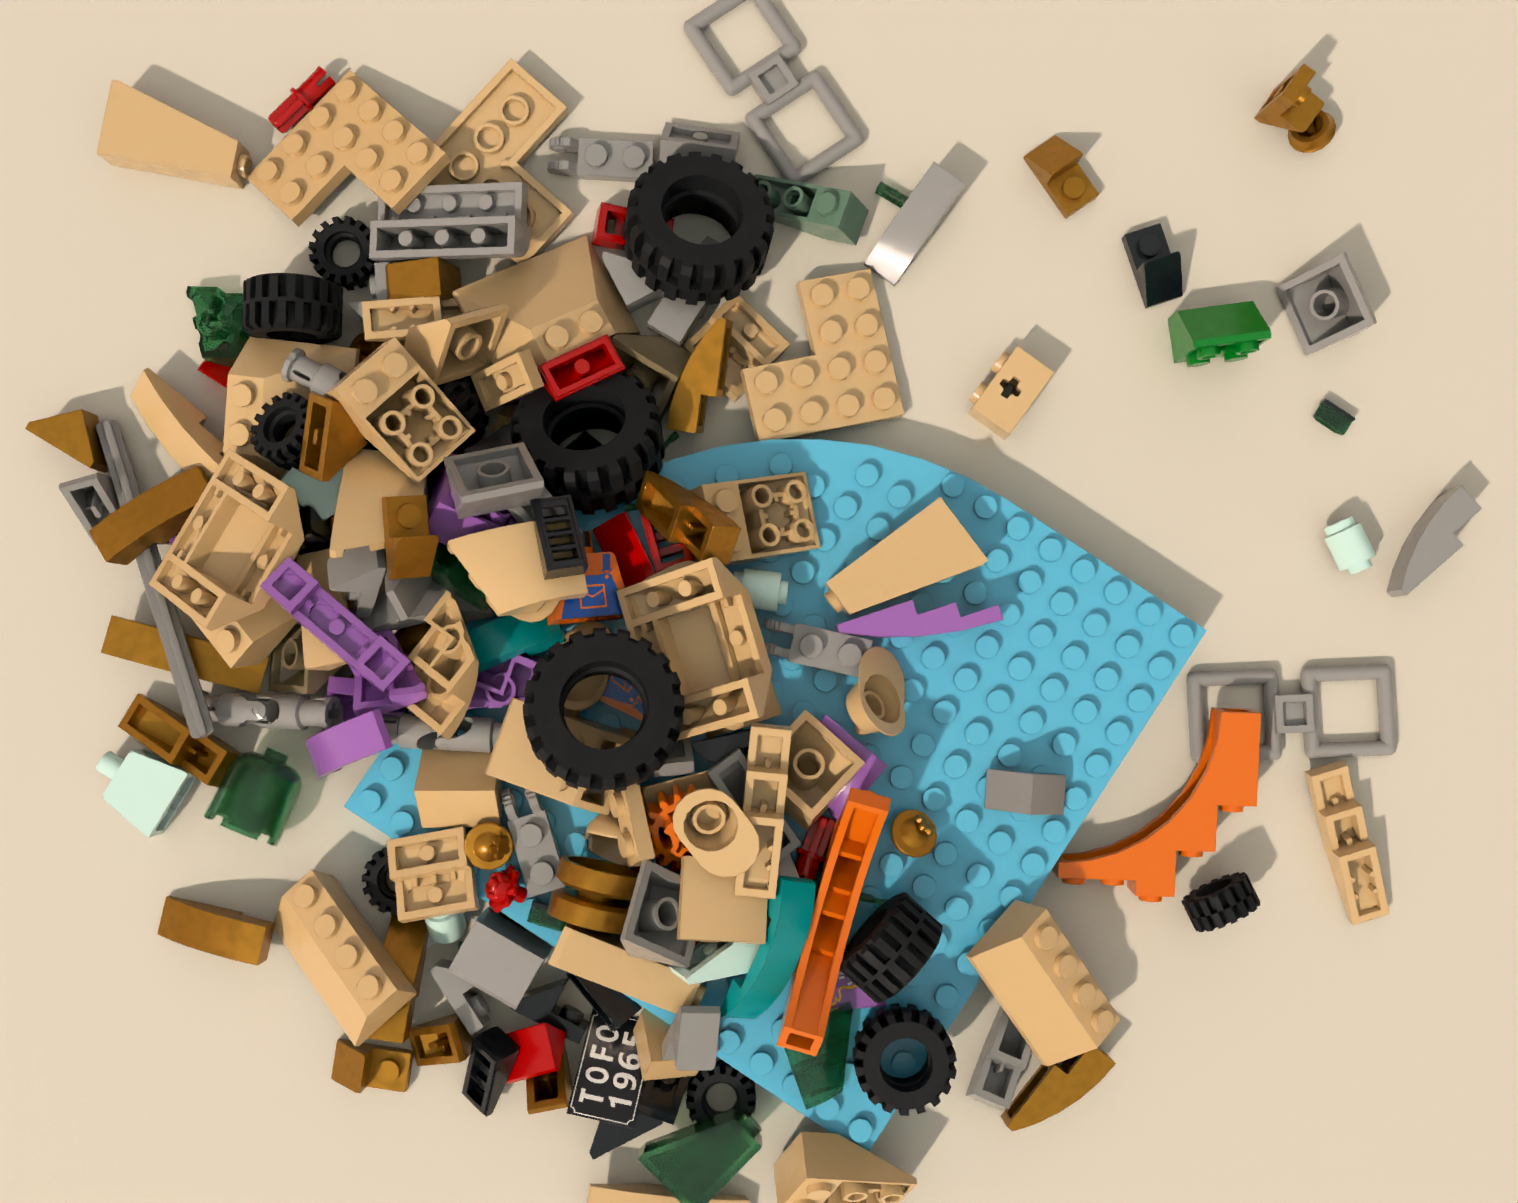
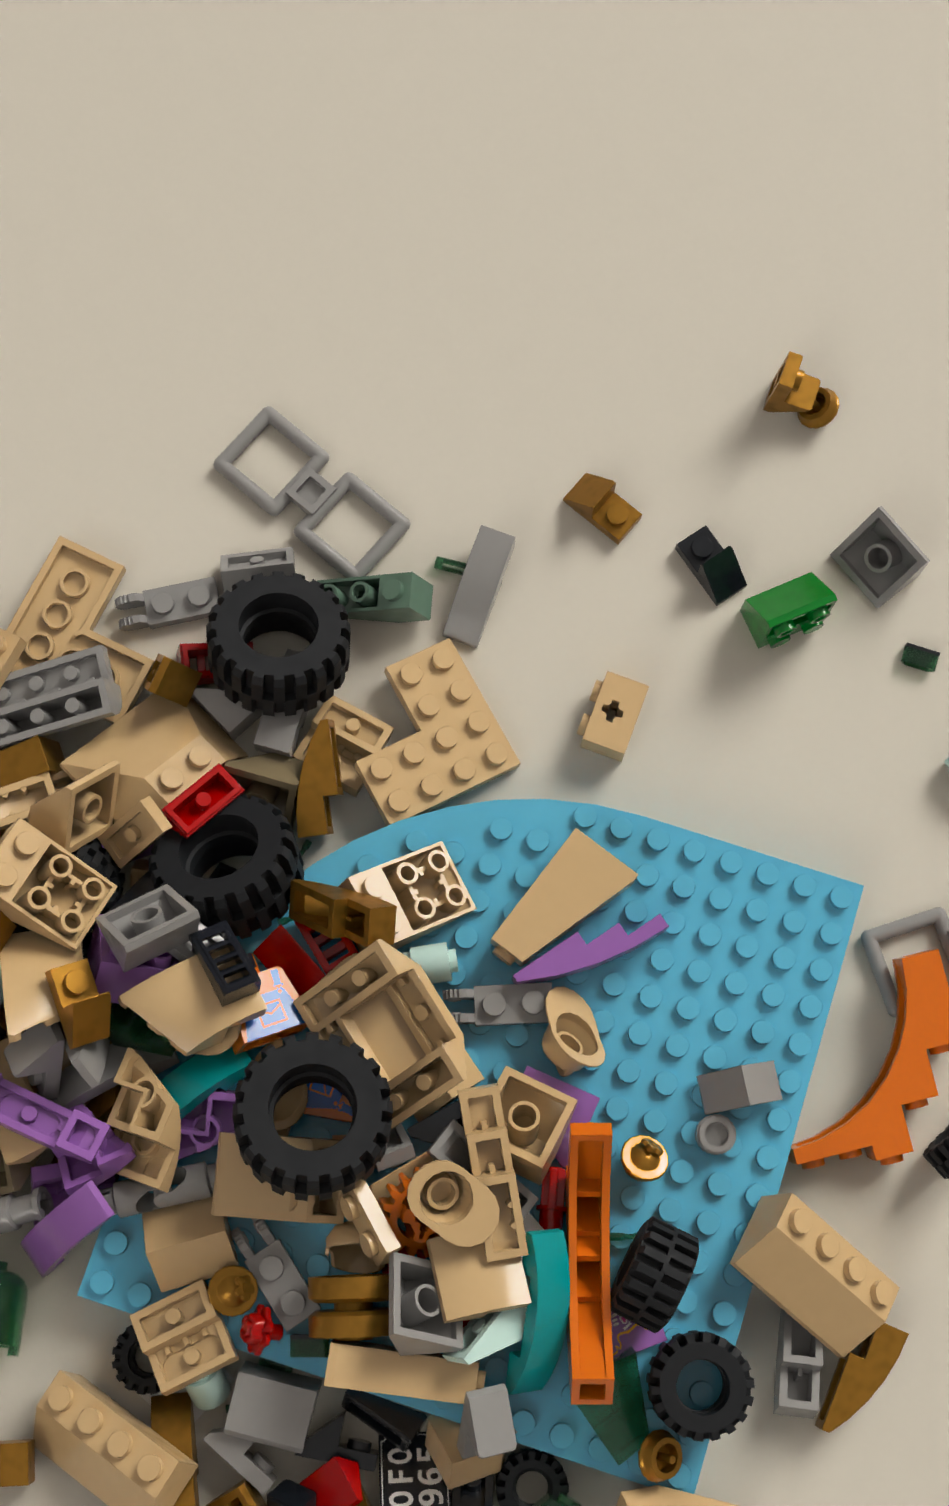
camera: 20 degrees left, 10 degrees down
none -> pearl gold slope [143,653,202,707]
none -> pearl gold hat [638,1429,683,1483]
none -> light grey tile [695,1114,736,1155]

